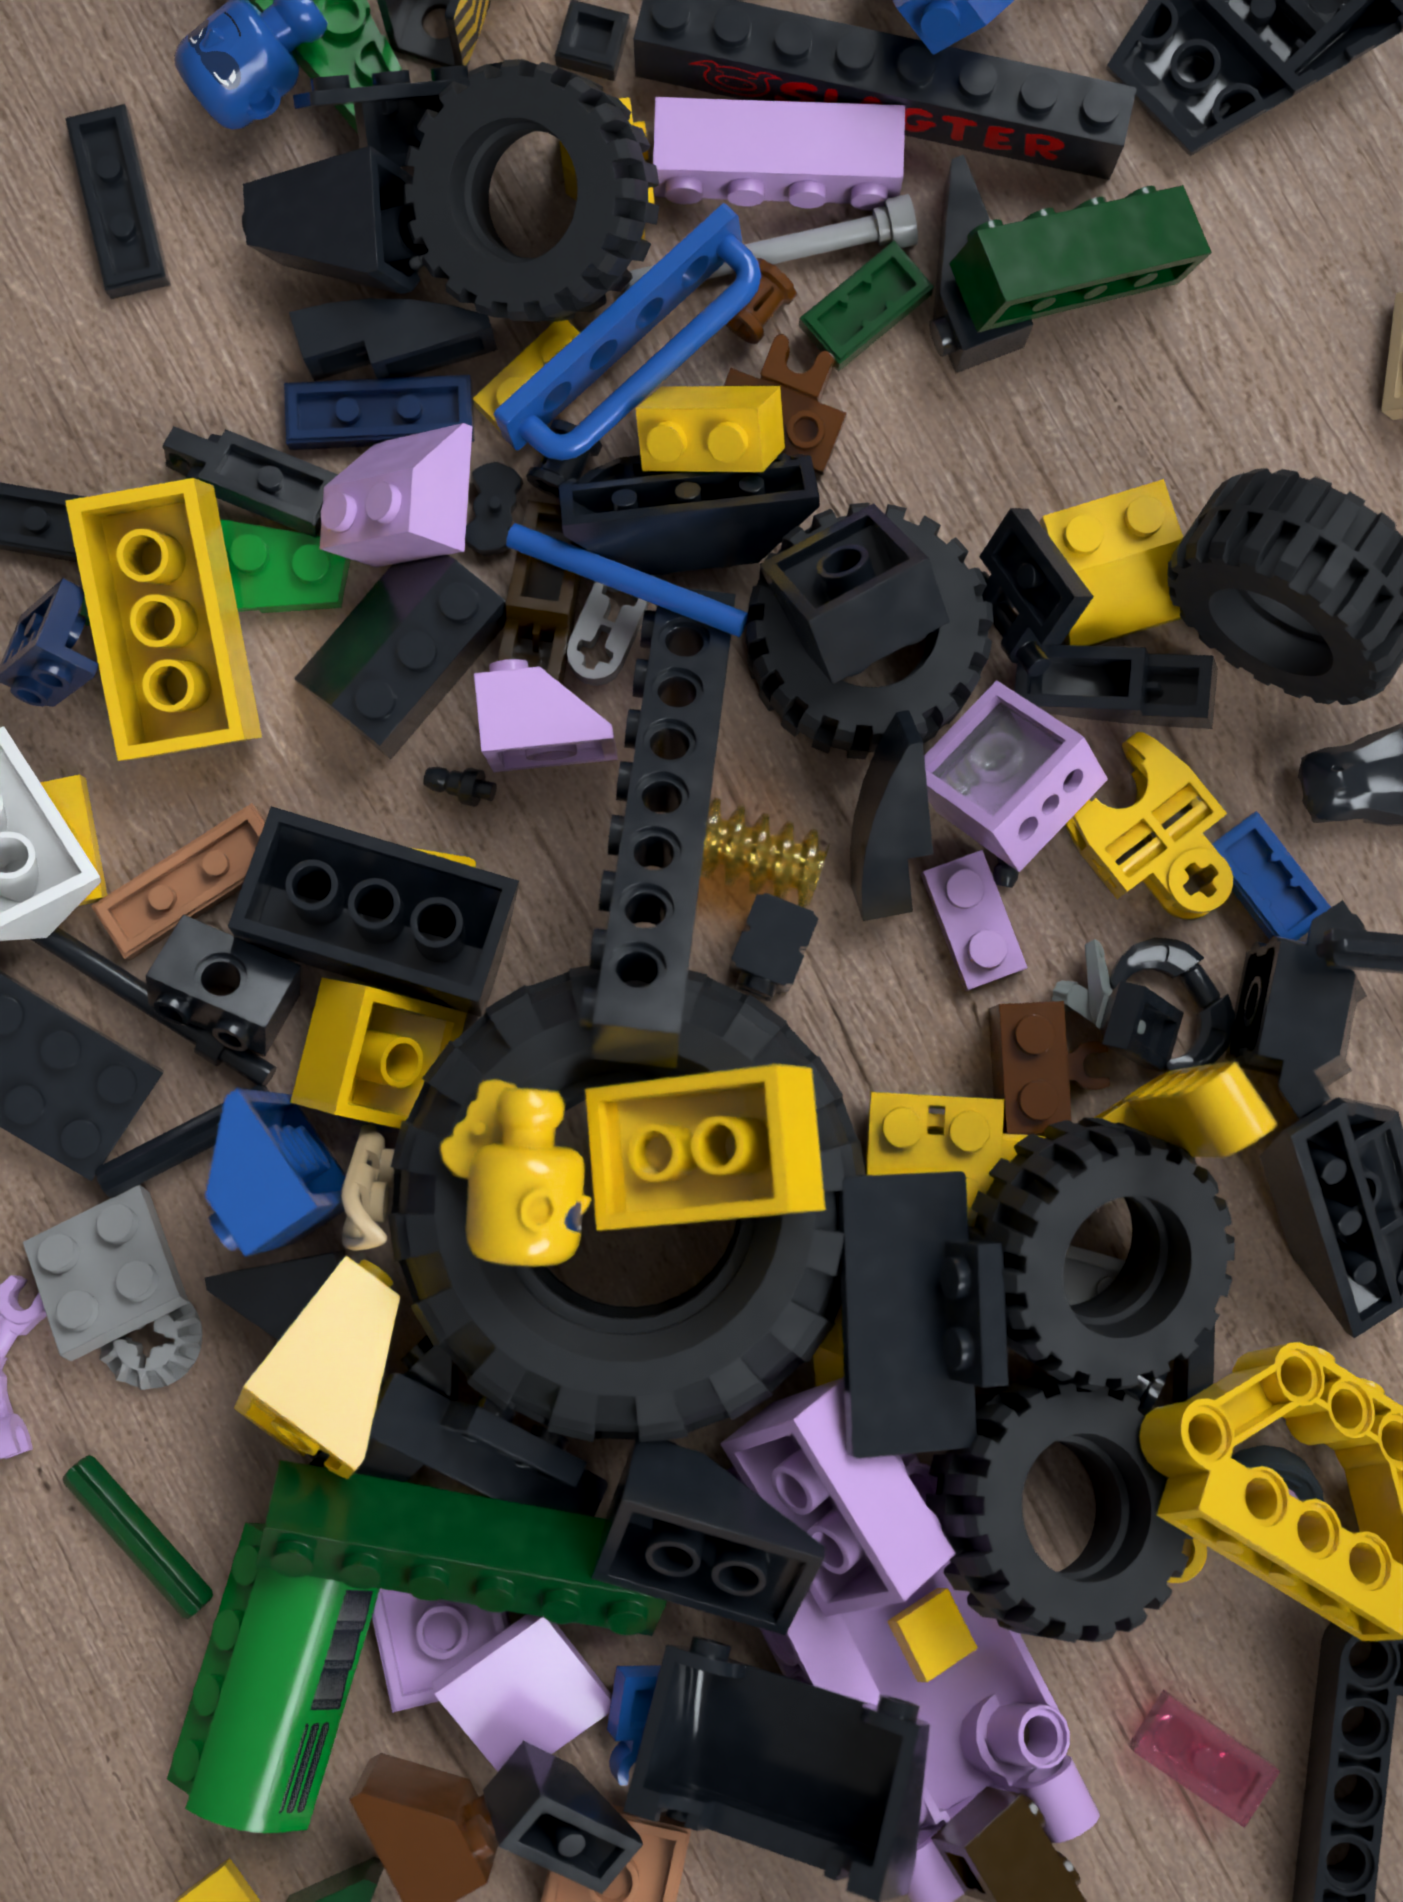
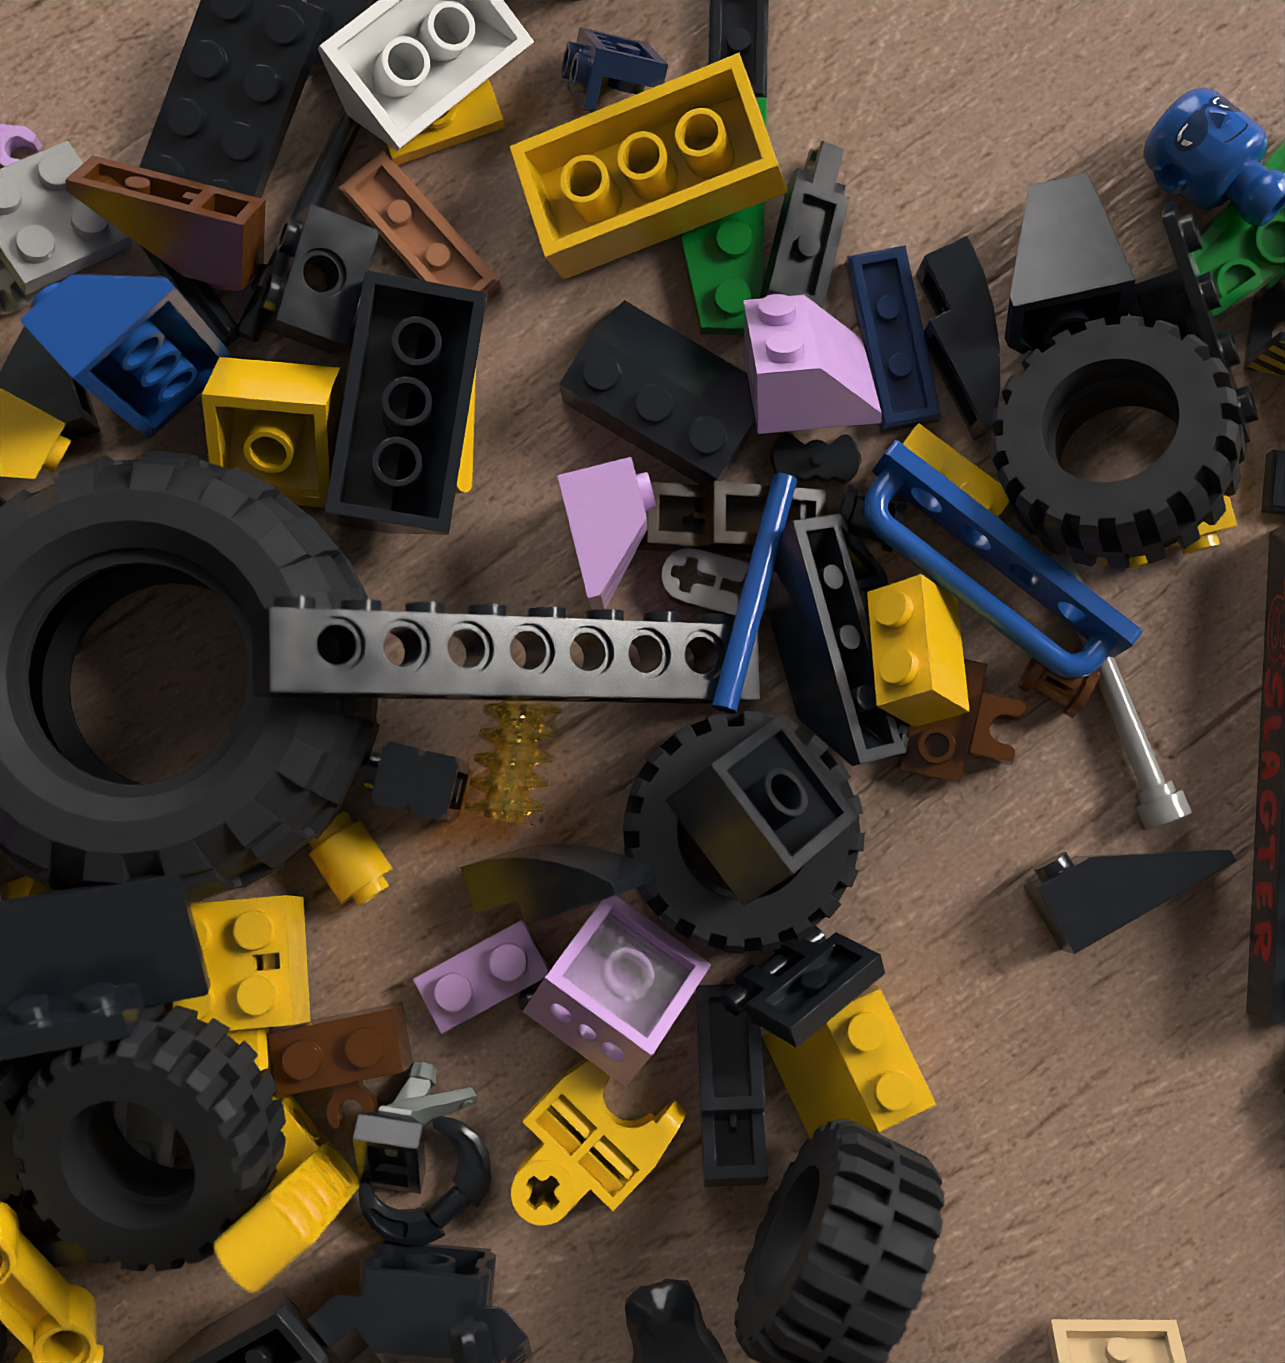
camera: 85 degrees right, 0 degrees up
black tile [65,104,171,299] -> none
tan piece [341,1124,395,1251] -> none
black piece [423,766,497,807] -> none
yellow piece [439,1079,517,1179] -> none
yellow piece [466,1088,591,1266] -> none
yellow slope [585,1065,825,1230] -> none
lavender brick [653,97,905,211] -> none
dark green plate [798,241,934,372] -> none
dark green brick [949,185,1212,333] -> none
blue plate [1212,811,1331,940] -> none
none -> reddish brown slope [65,155,266,291]
none -> yellow brick [308,811,393,907]

